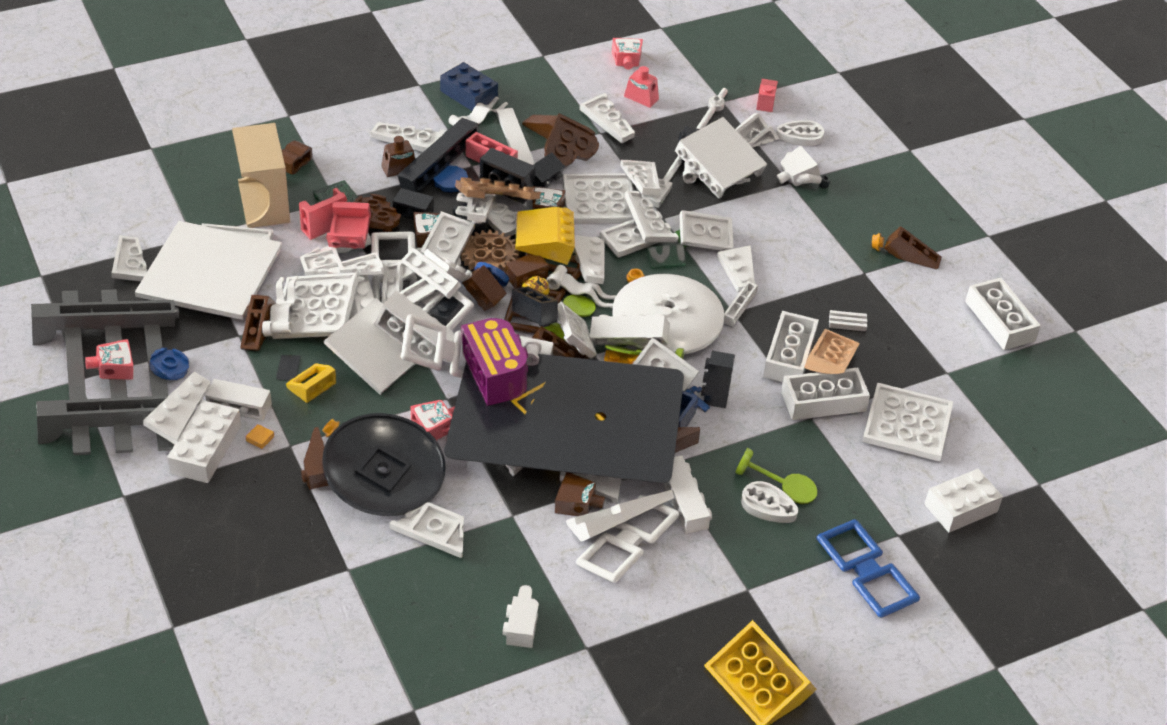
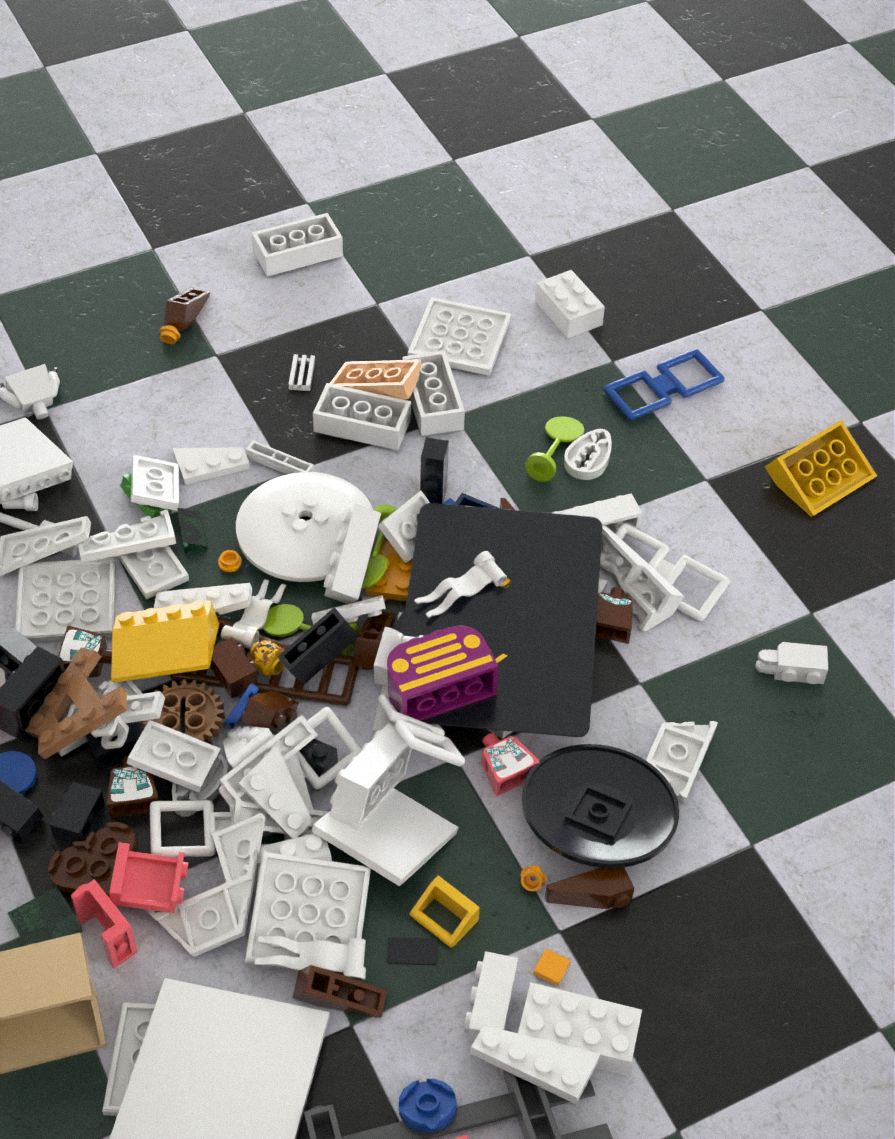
camera: 90 degrees left, 5 degrees up
none -> white wing [237,746,313,839]
none -> white flag [414,551,507,618]

